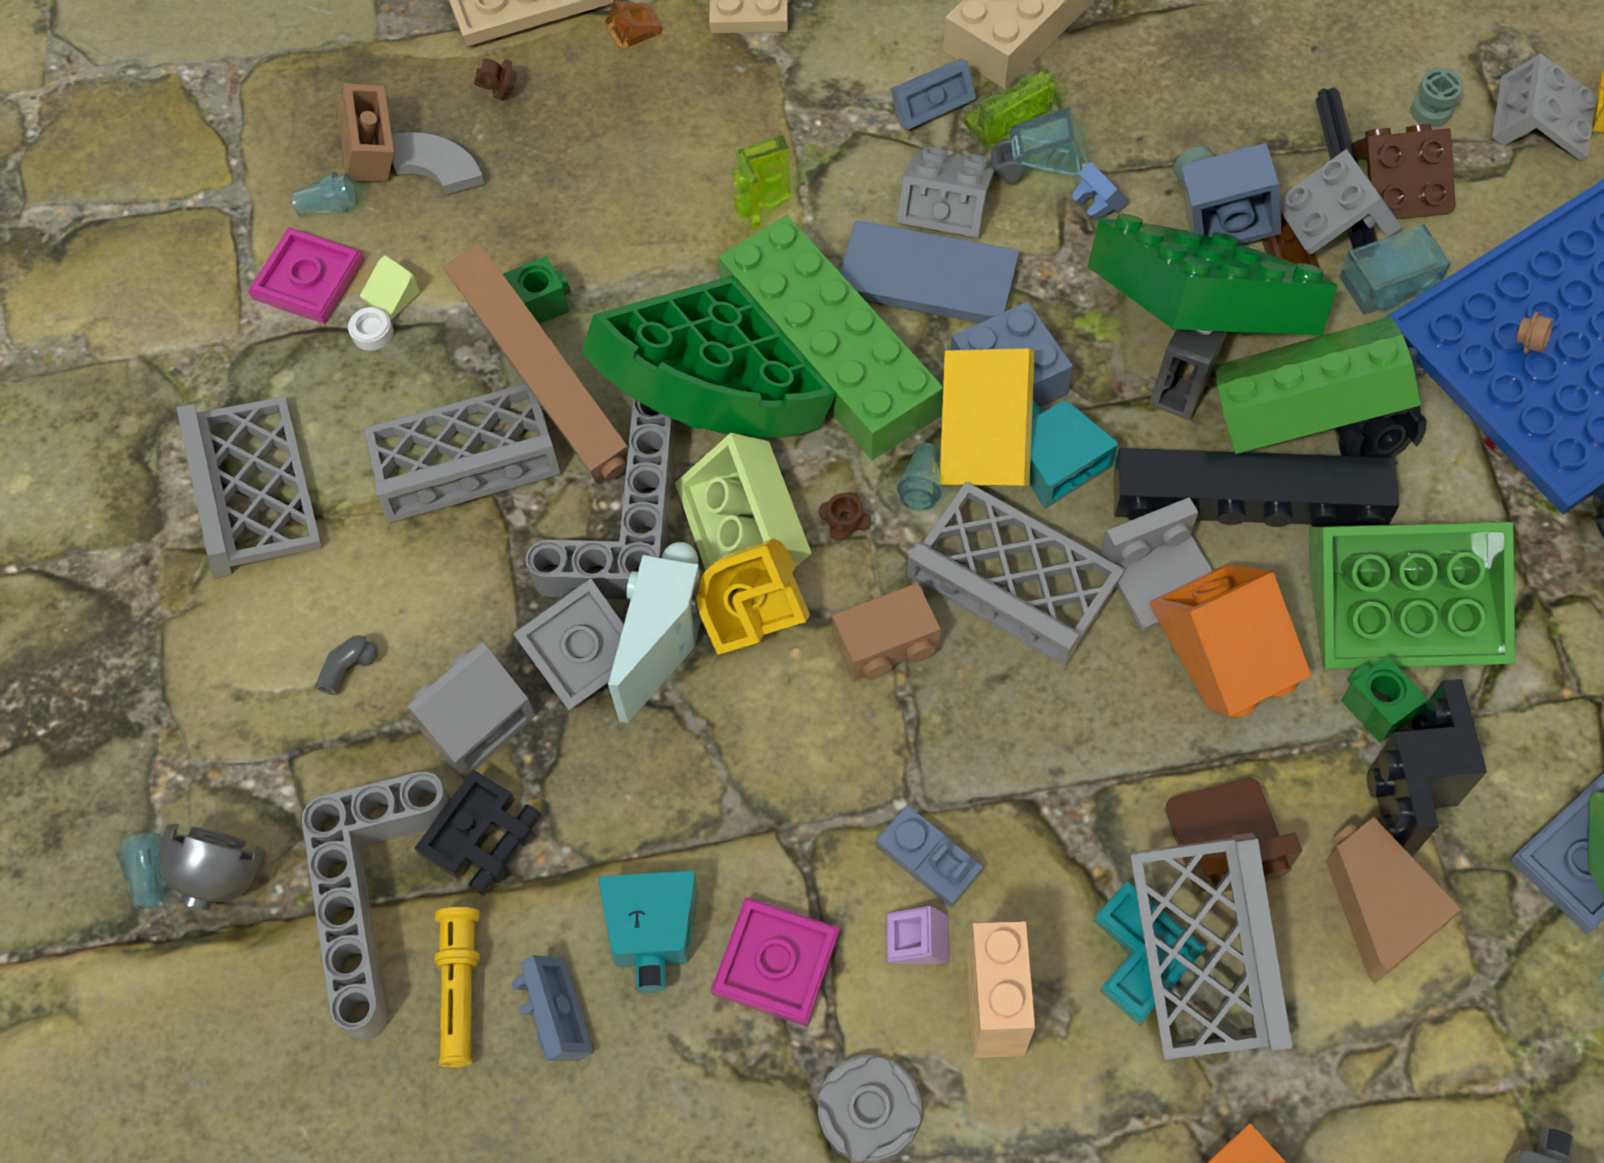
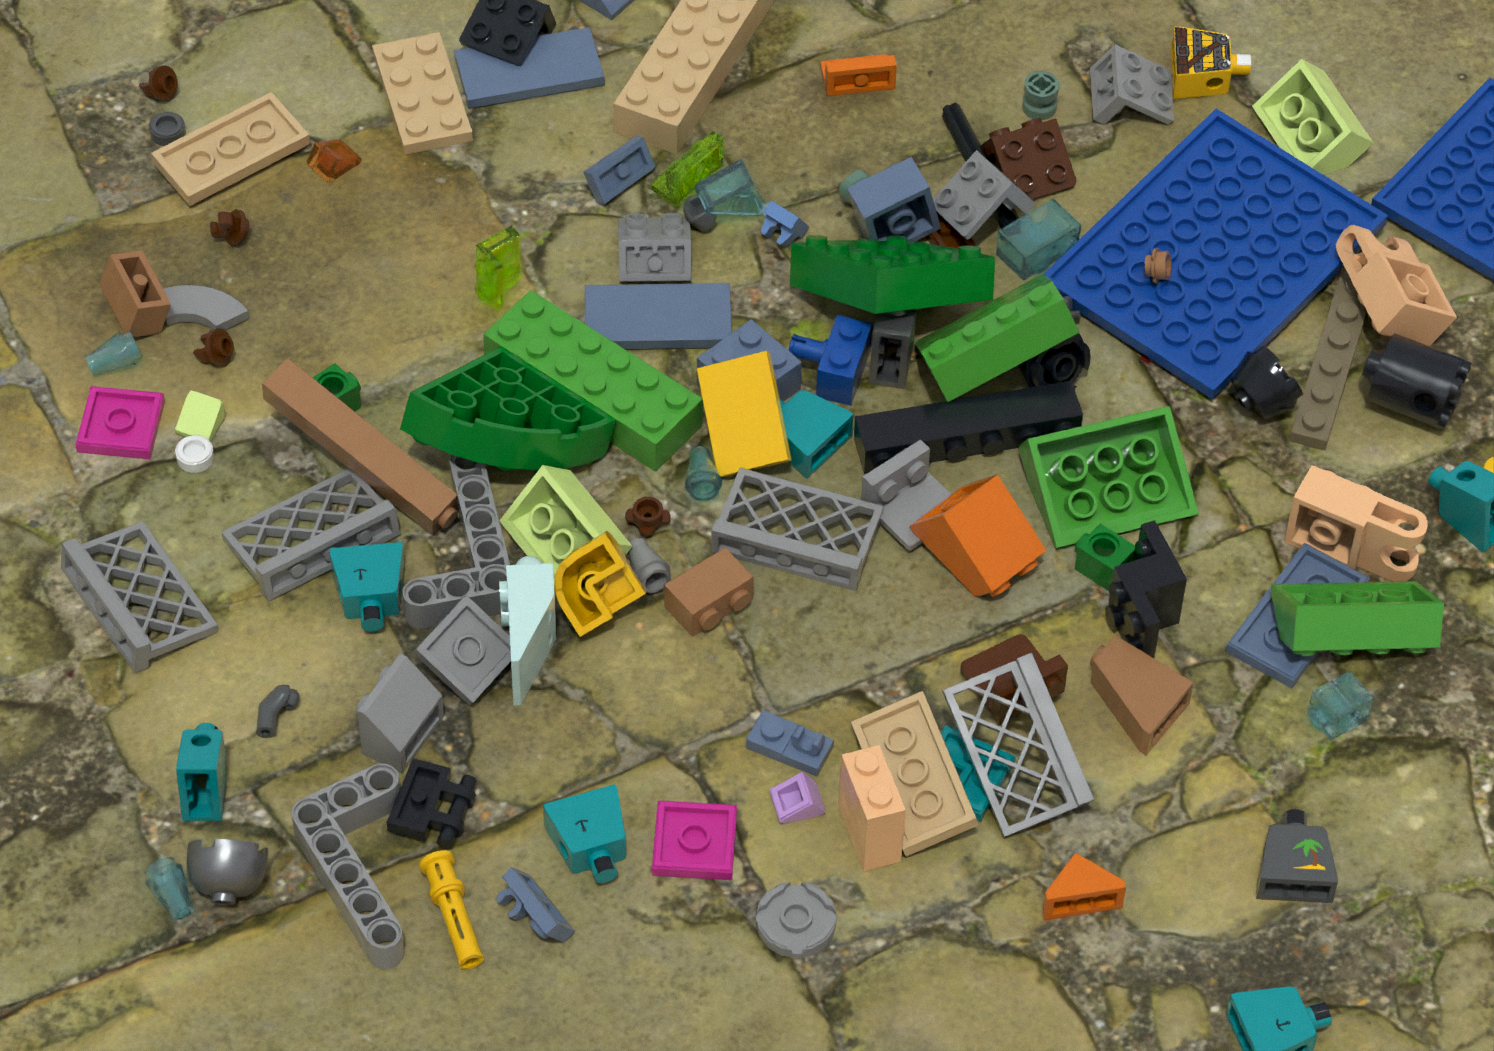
camera: 20 degrees left, 10 degrees down
none -> teal torso [176,723,227,821]
none -> reddish brown plate [193,328,234,365]
none -> teal torso [329,542,405,632]
none -> light grey cone [627,538,670,593]
none -> blue brick [788,315,873,406]
none -> orange panel [820,54,897,96]
none -> tan plate [851,691,979,857]

